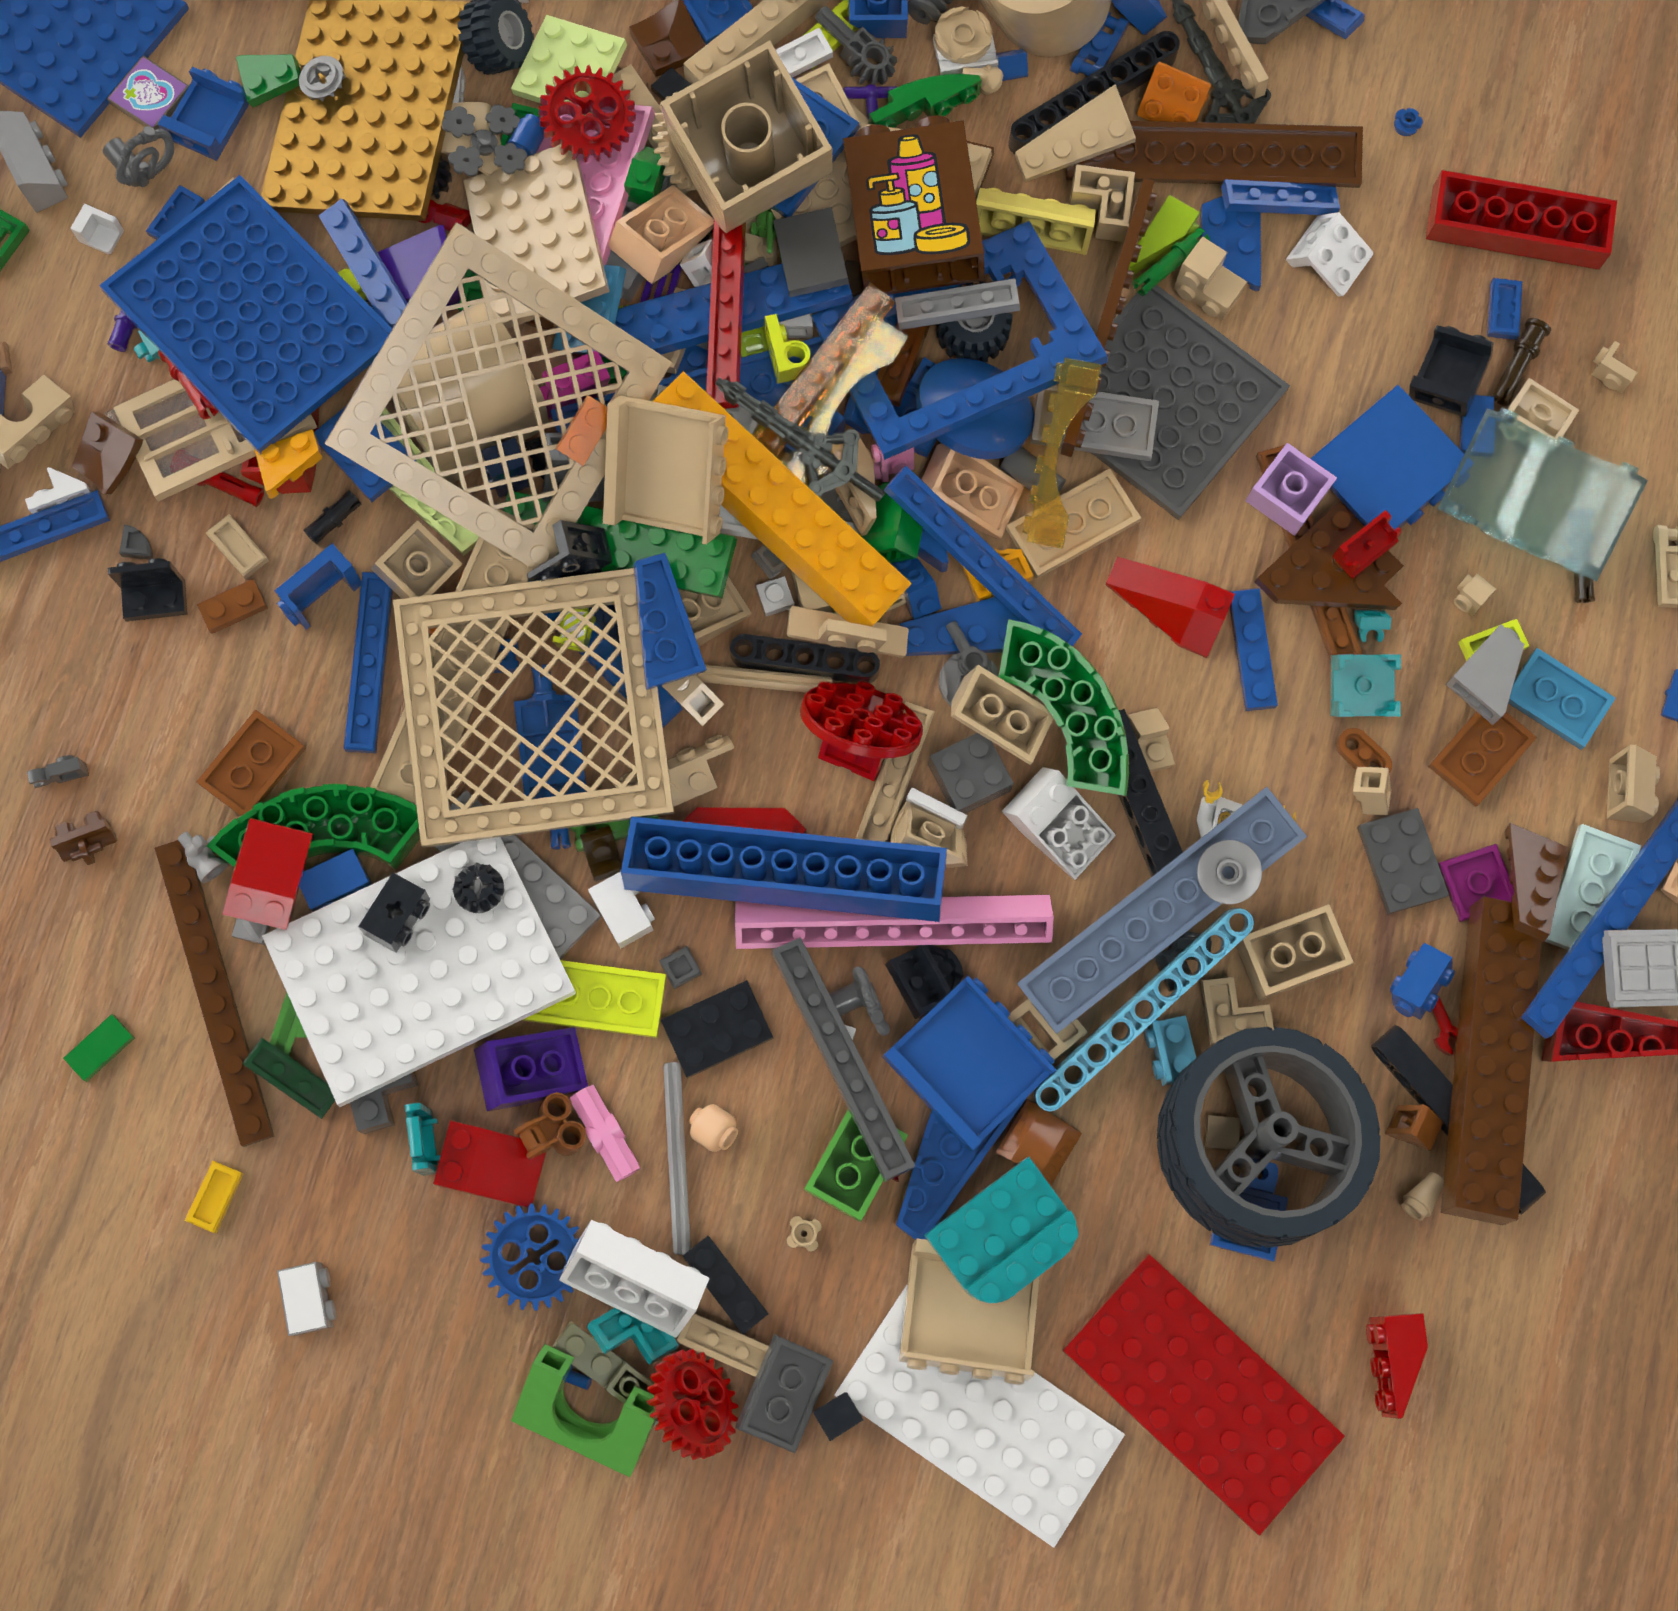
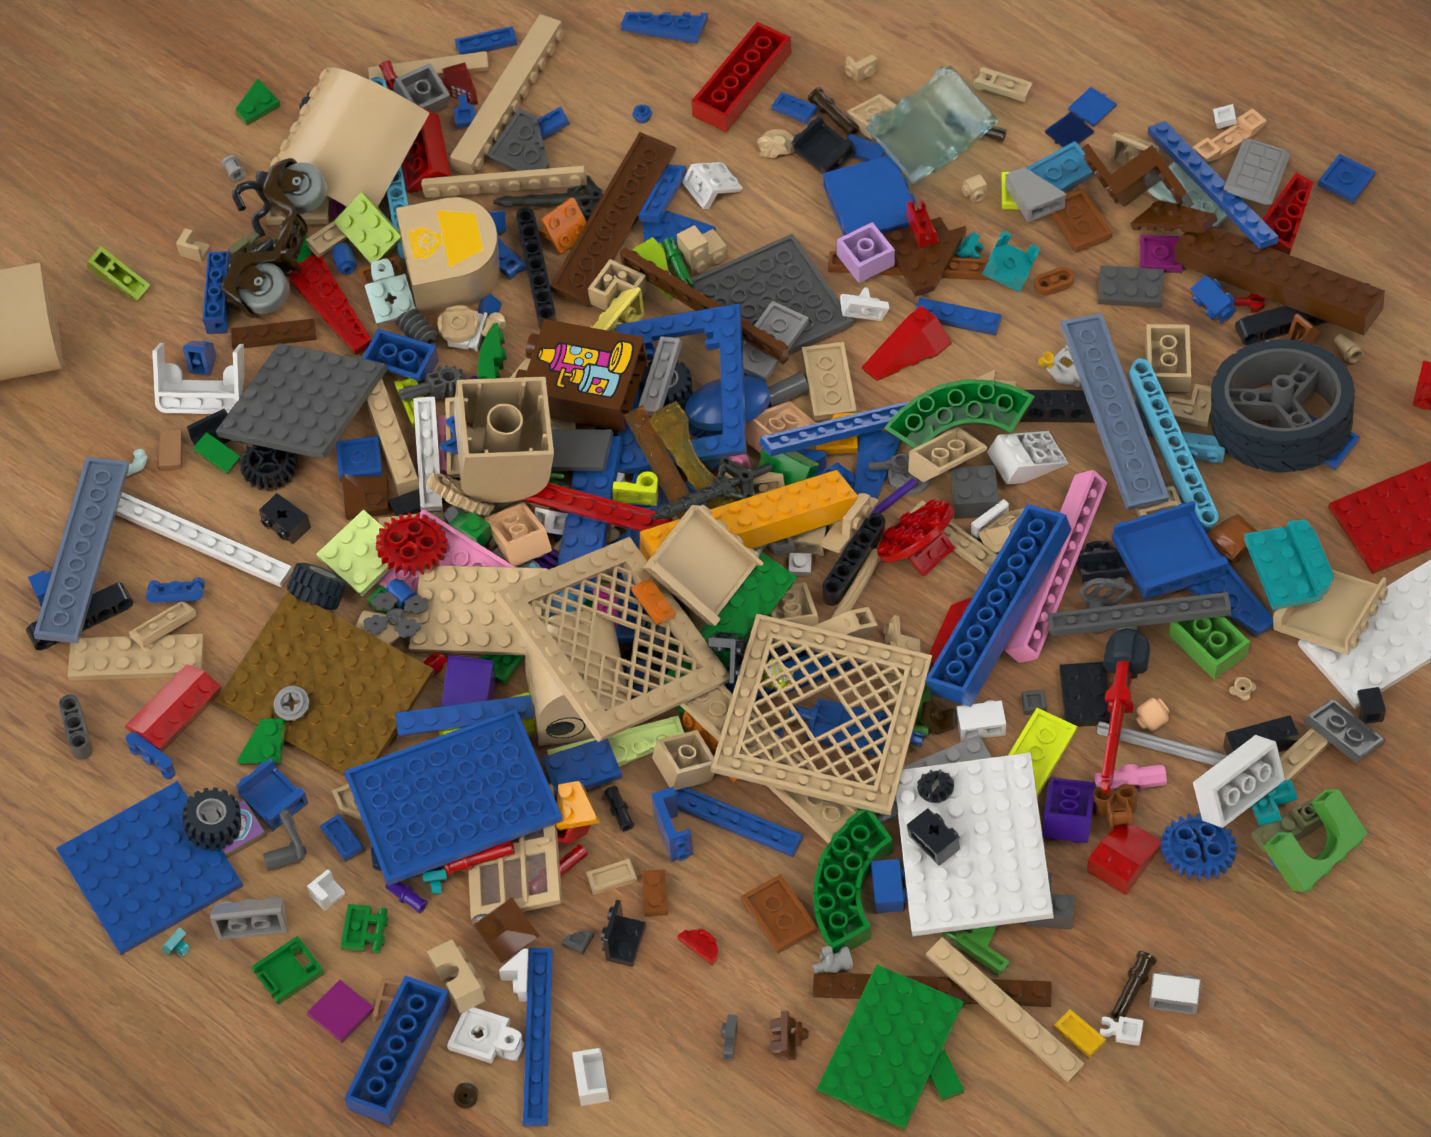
camera: 60 degrees left, 20 degrees down
red slope [222,818,313,930] -> none
light grey tile [232,918,270,945] -> none
dark green tile [242,1038,335,1119] -> none
teal container [404,1103,441,1176] -> none
blue wing [634,553,707,690] -> none
red gear [647,1349,738,1460] -> none
tan wing [1015,84,1136,182] -> none
clear yellow arch [1022,357,1101,549] -> none
light grey dish [1197,840,1262,904] -> none
tan brick [1353,767,1392,815] -> none
none -> black wheel [182,787,242,851]
none -> green plate [341,904,389,954]
none -> blue wing [621,12,708,44]
none -> red plate [677,929,718,966]
none -> tan hat [757,129,794,158]
none -> green plate [817,964,964,1130]
none -> white panel [840,287,889,321]
none -> dark purple bar [855,478,917,534]
none -> tan plate [926,937,1085,1083]
none -> clear blue piece [1045,112,1094,148]
none -> reddish brown bracket [1082,144,1194,207]
none -> piece [1100,628,1150,794]
none -> white plate [1100,1016,1143,1046]
none -> dark brown pin [1111,951,1157,1020]

